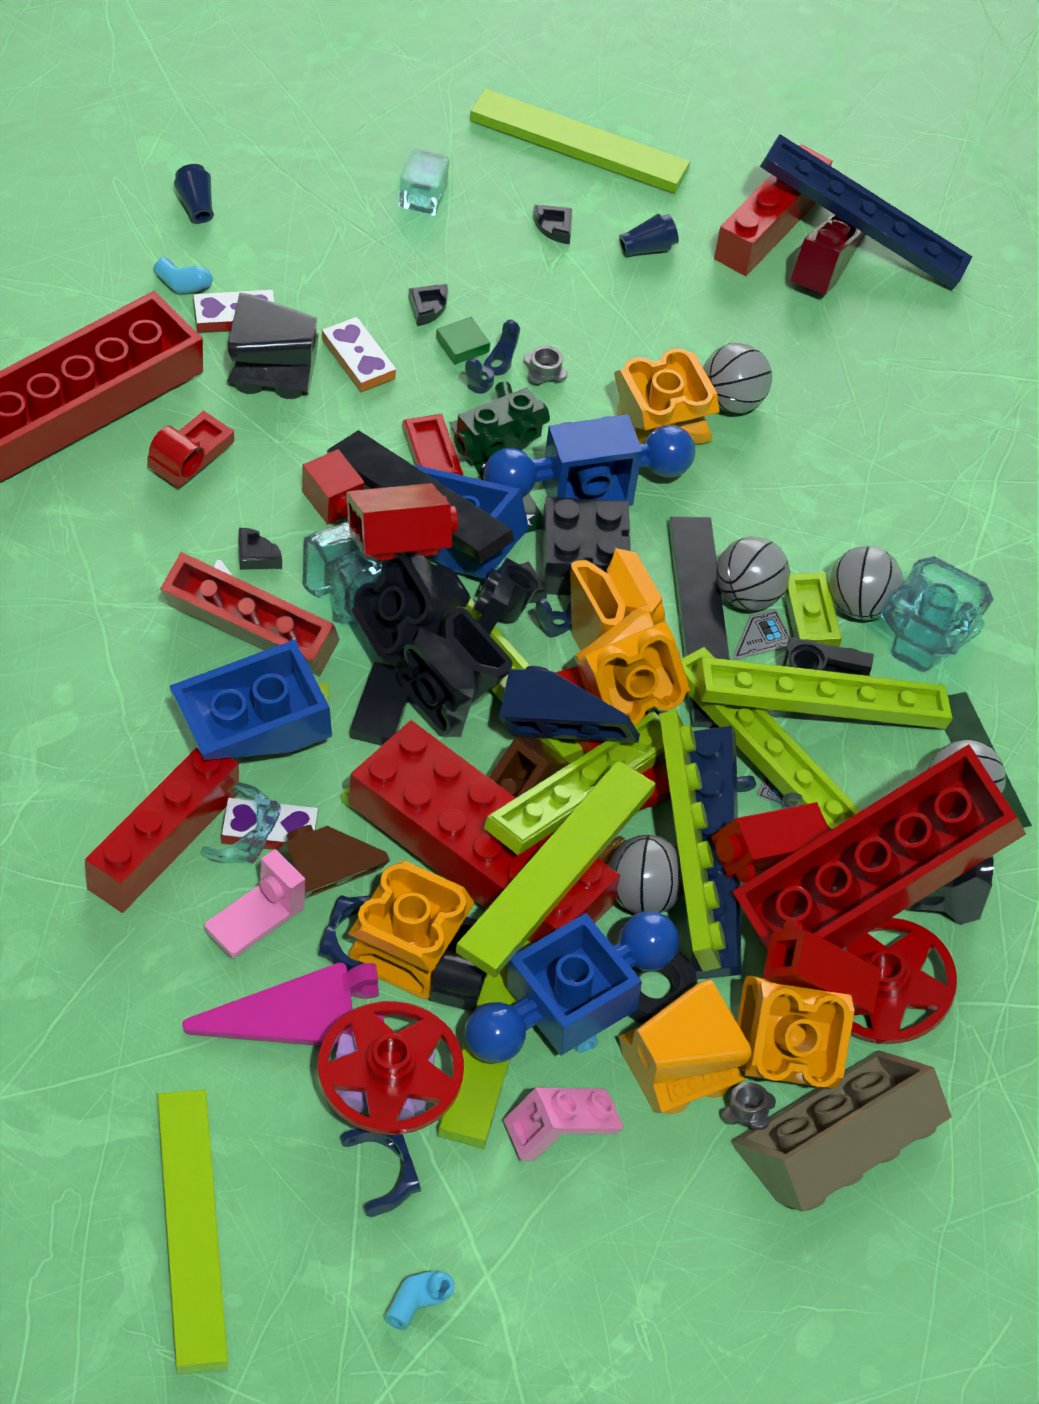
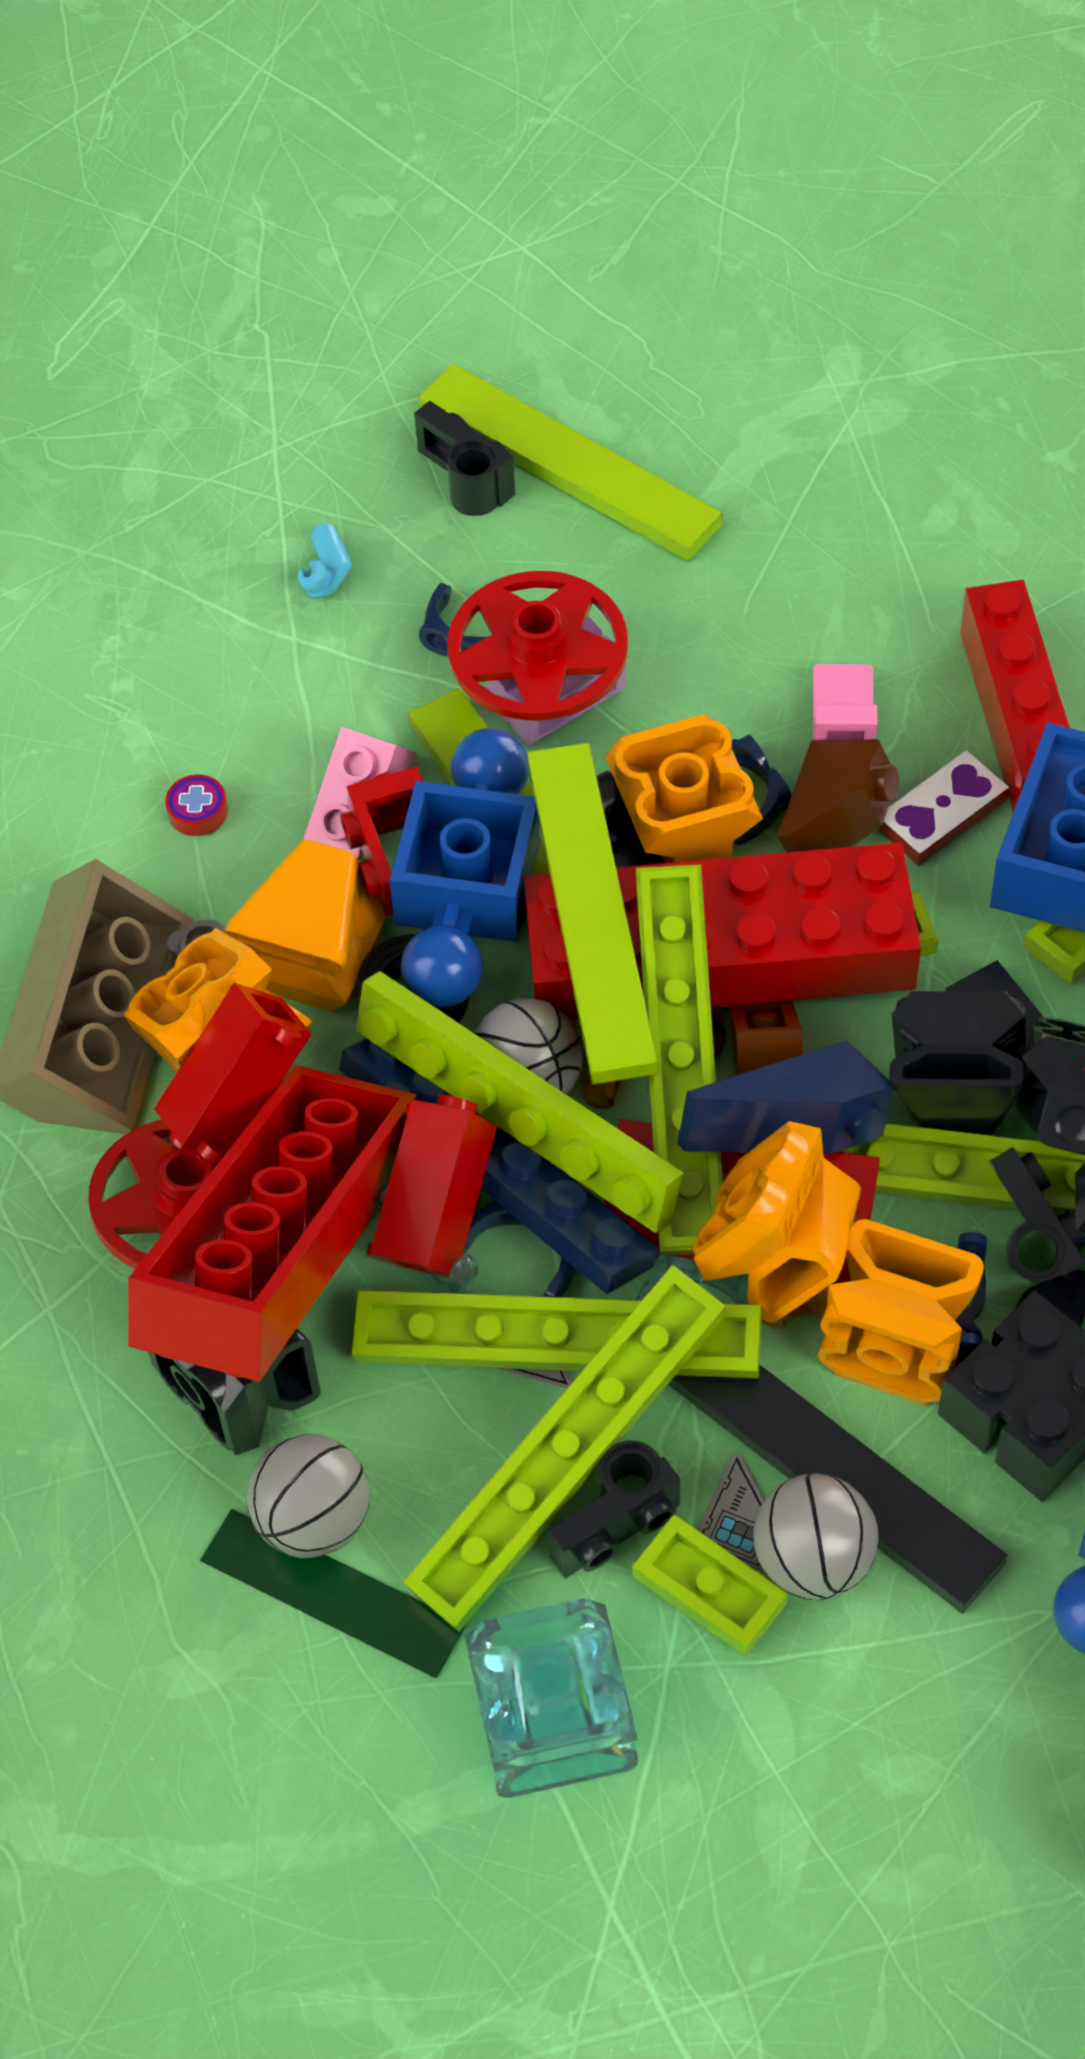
camera: 145 degrees right, 5 degrees up
dark pink flag [182,963,384,1047] -> none
clear light blue cap [200,782,281,864] -> none
light grey piece [829,546,904,620] -> none
none -> tile [165,774,228,836]
none -> red bracket [340,766,424,916]
none -> black plate [414,400,516,516]

